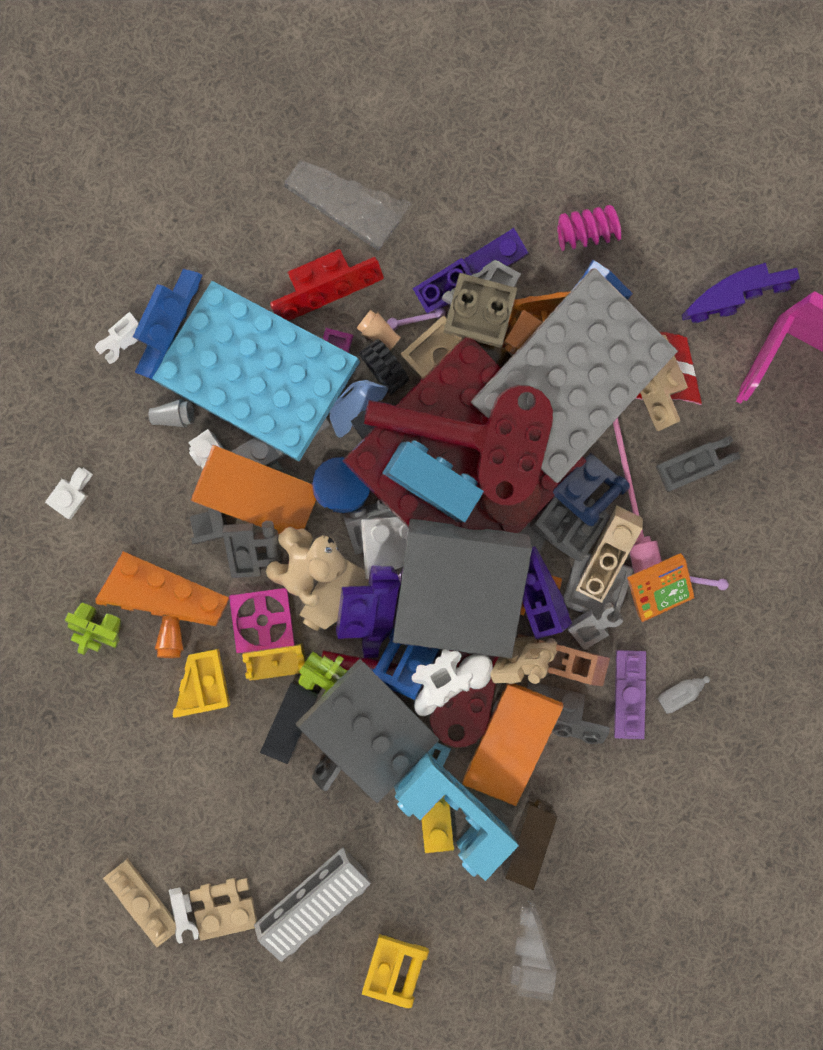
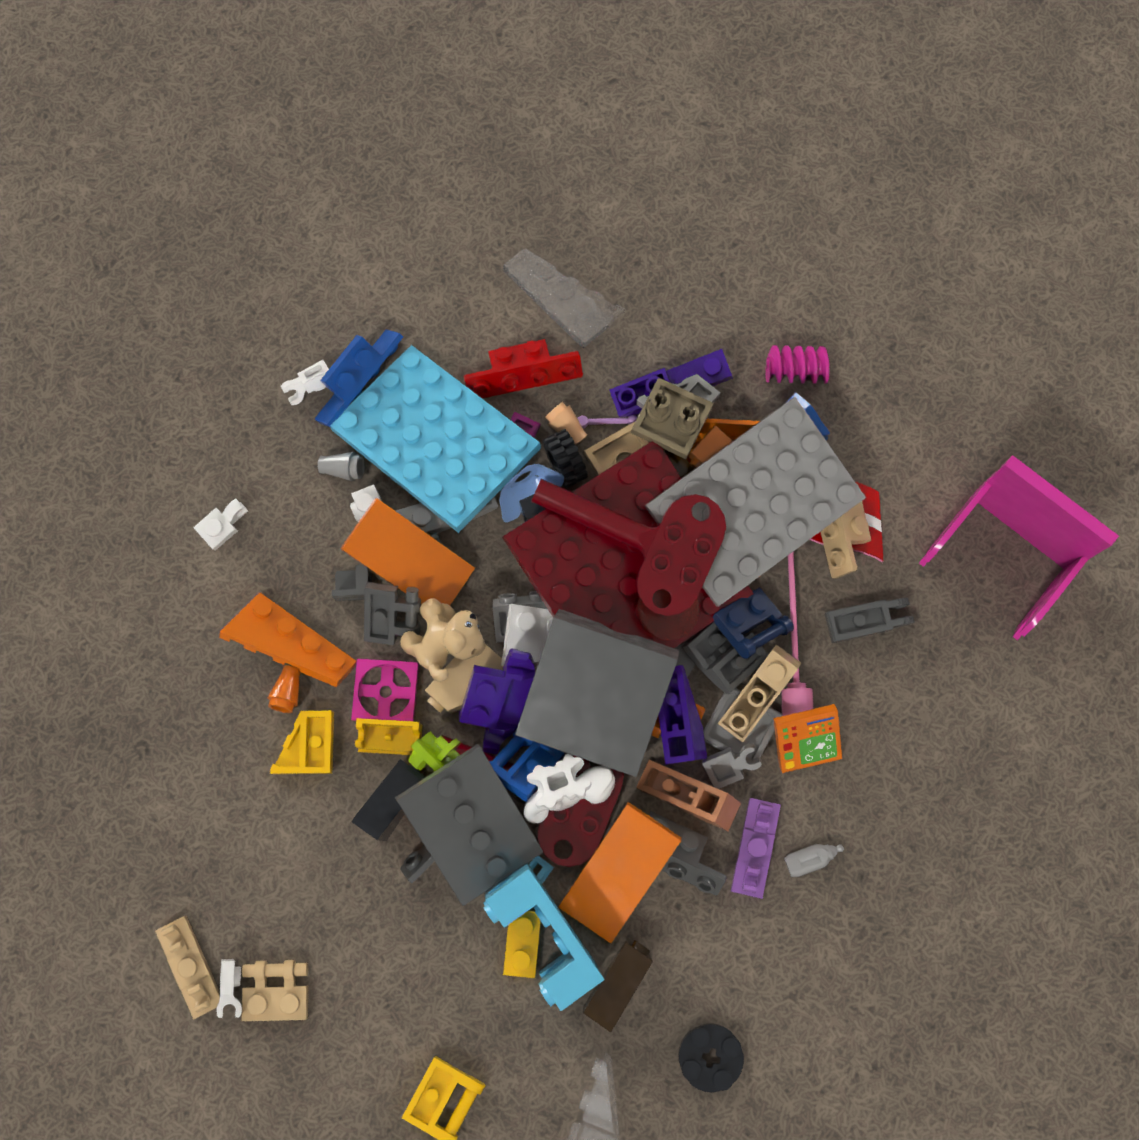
camera: 10 degrees right, 10 degrees down
lime hips [65,602,121,655] -> none
light grey brick [254,848,371,962] -> none
blue tile [312,457,370,513] -> none
dark azure brick [382,440,484,522] -> none
tan plate [490,637,557,684] -> none
dark purple slope [681,263,800,324] -> none
lavender hinge [690,576,729,590] -> none
none -> black plate [678,1023,744,1093]

